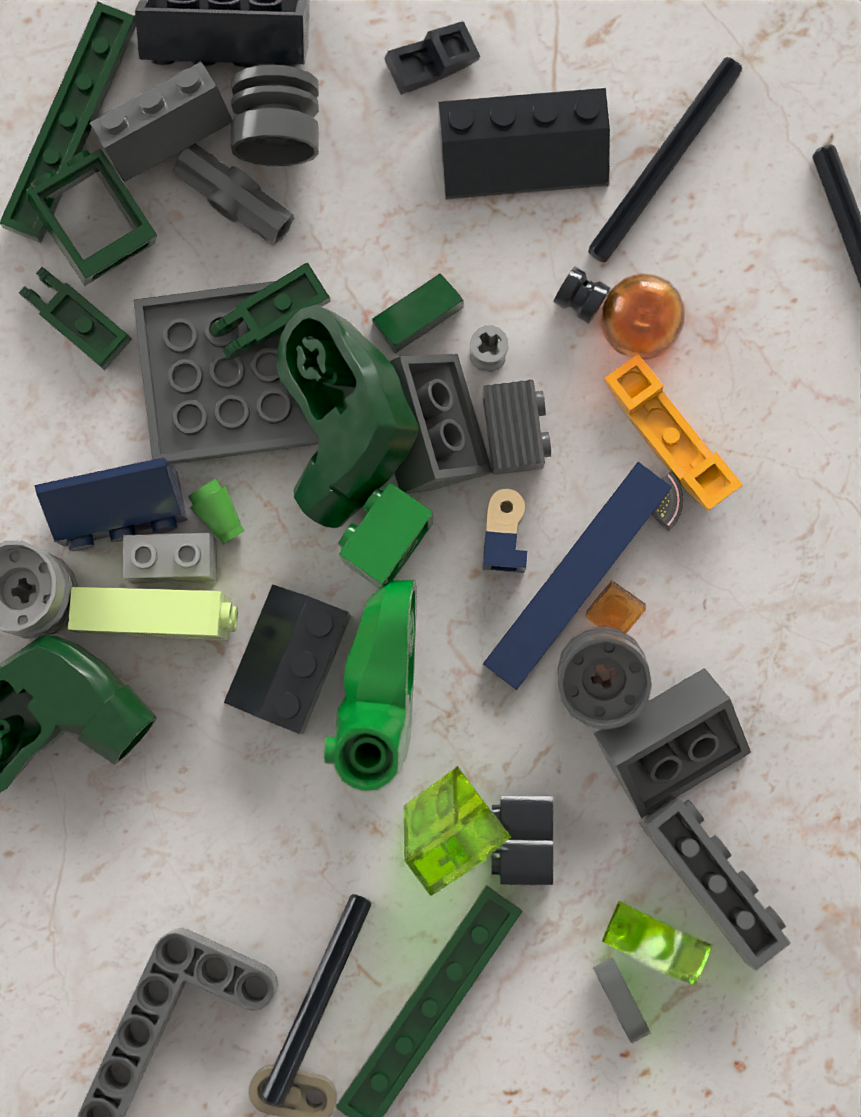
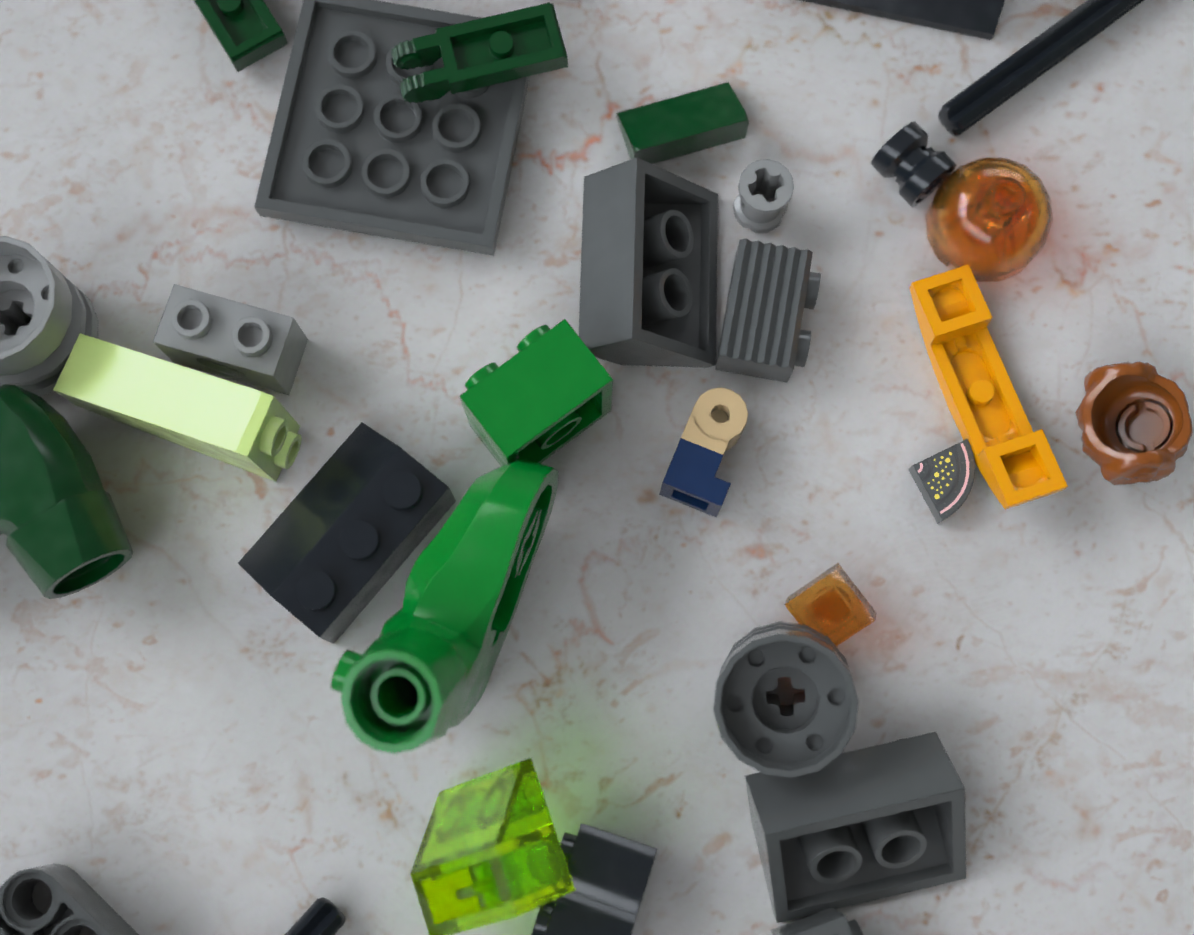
camera: 15 degrees right, 5 degrees down
dark blue slope [34,457,187,551] -> none
bright green cone [188,479,245,544] -> none
dark green piece [276,304,419,528] -> none
dark blue tile [483,462,672,690] -> none
none -> dark orange hair [1075,361,1193,485]

